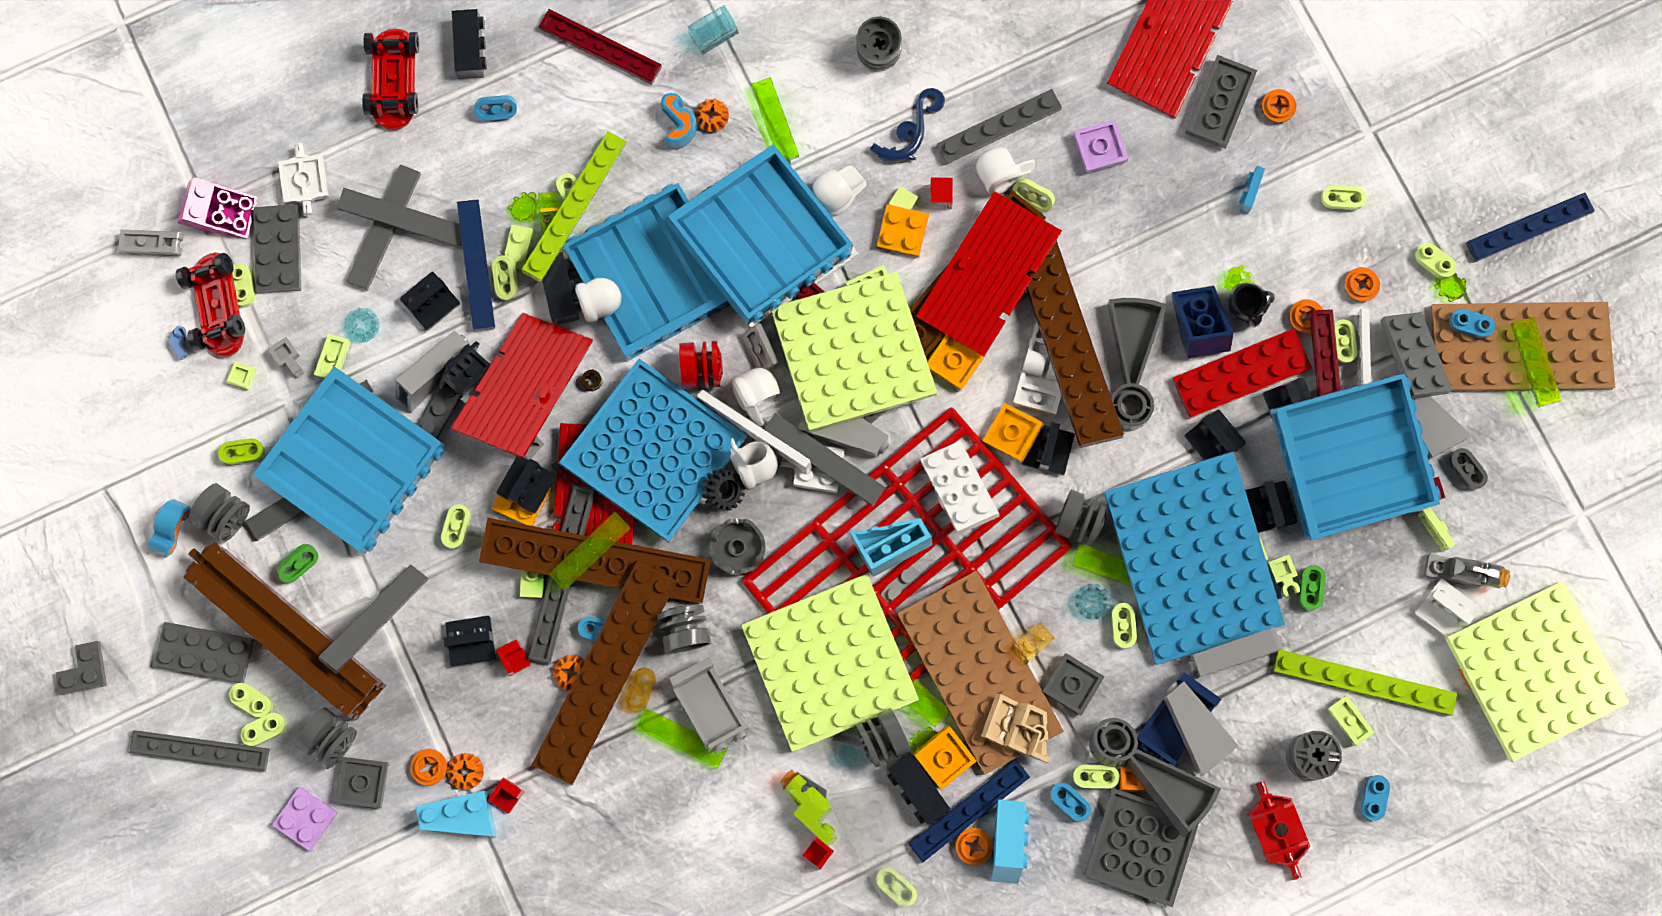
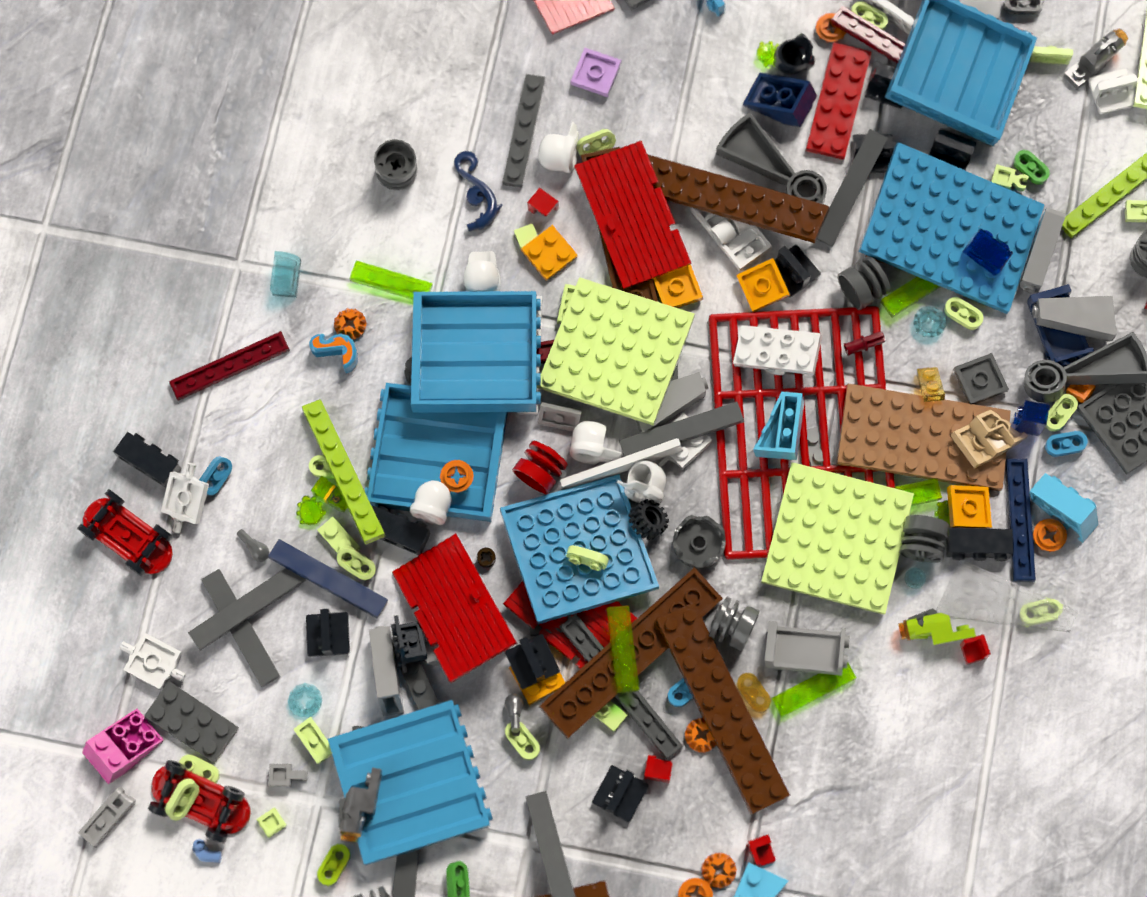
camera: 50 degrees left, 5 degrees down
none -> white plate [161,463,209,533]
none -> yellowish green plate [165,779,199,821]
none -> dark grey piece [237,529,269,562]
none -> flat silver plate [339,768,382,843]
none -> orange gear [440,460,474,493]
none -> flat silver piece [504,693,523,732]
none -> yellowish green plate [566,545,609,571]
none -> dark grey tile [817,129,888,247]
none -> dark red axle [844,332,885,356]
none -> clear blue brick [962,229,1013,276]
none -> clear blue brick [1012,400,1050,436]

